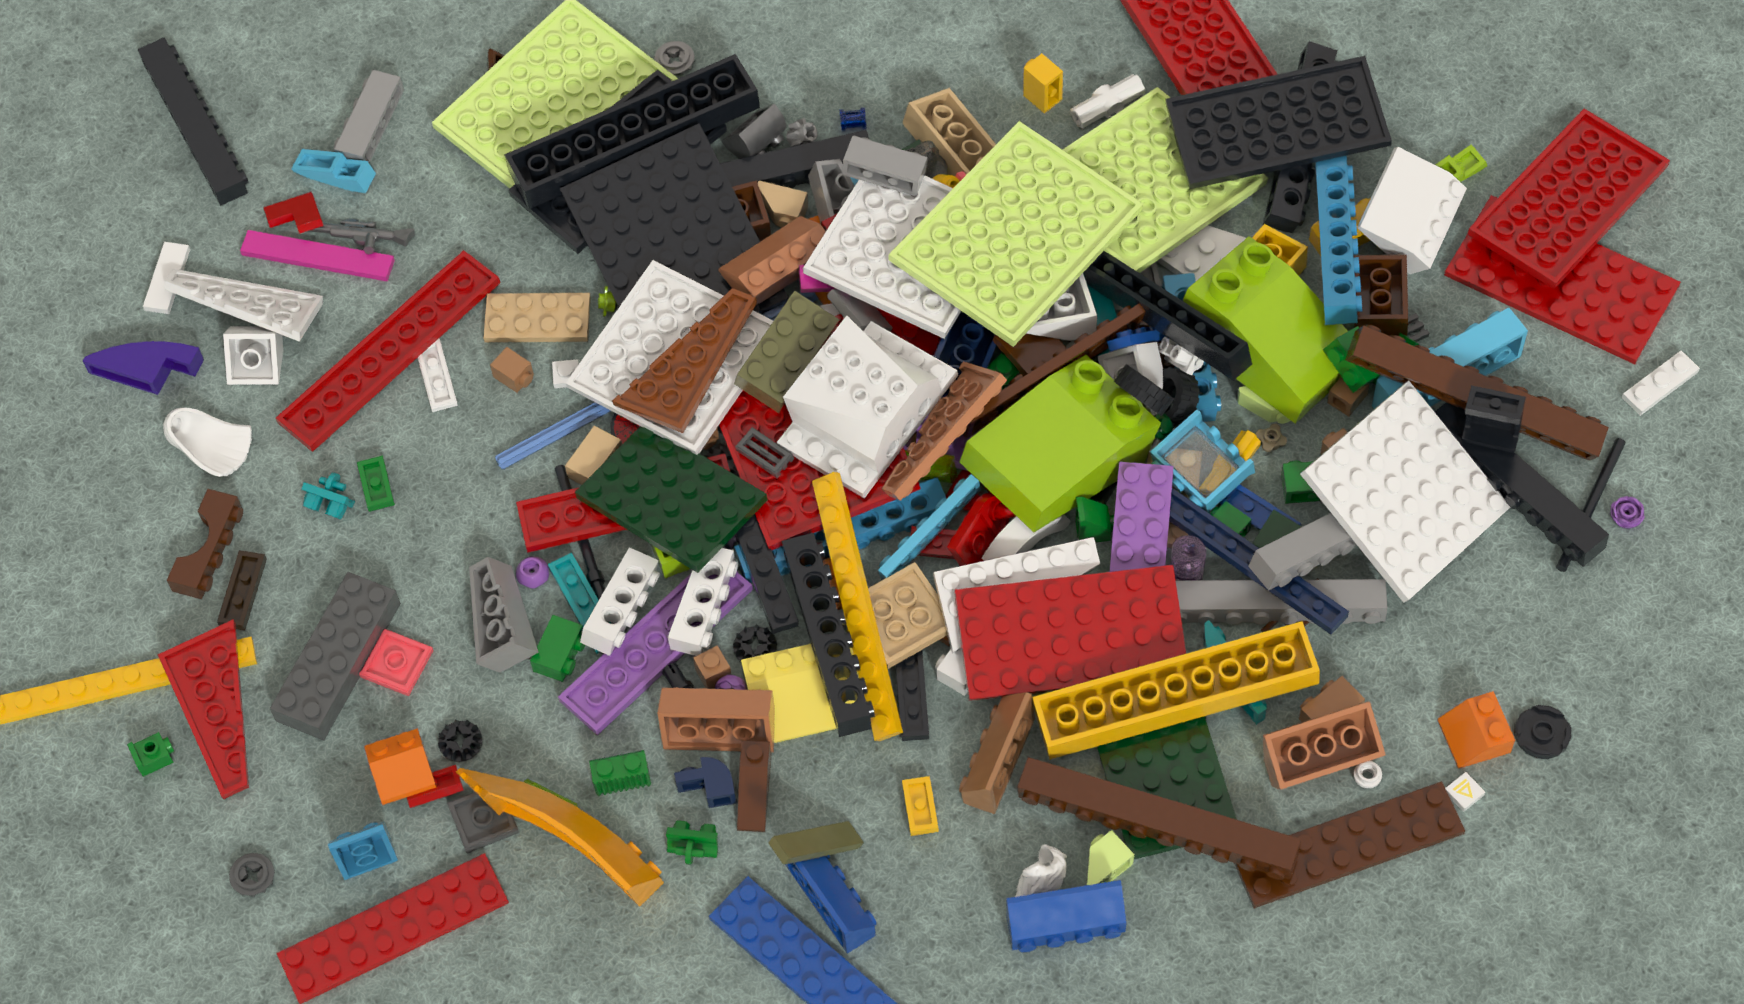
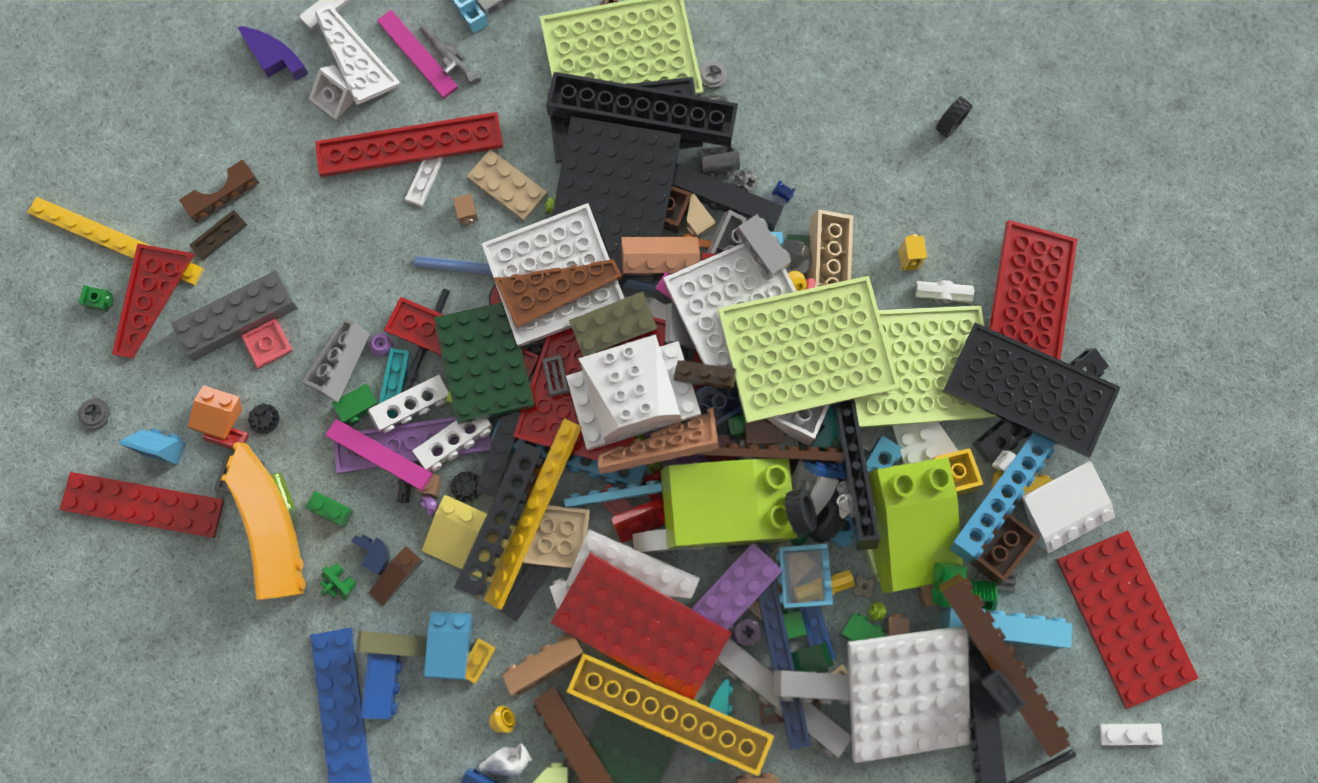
camera: 30 degrees right, 15 degrees up
white hair [163,407,252,477] -> none
red tile [263,192,324,233] -> none
teal hips [301,472,355,520] -> none
green plate [357,455,395,512] -> none
white plate [552,359,579,389] -> none
tan brick [565,426,622,485] -> none
nougat slope [657,688,775,752] -> none
green slope [1075,496,1114,543] -> none
lime slope [1436,144,1487,182] -> none
red plate [1467,108,1670,289] -> none
none -> dark pink tile [325,419,433,491]
none -> dark azure slope [424,611,473,680]
none -> yellow cone [489,705,516,733]
none -> dark brown plate [673,360,737,390]
none -> lime plate [869,601,886,621]
none -> white tile [992,450,1016,471]

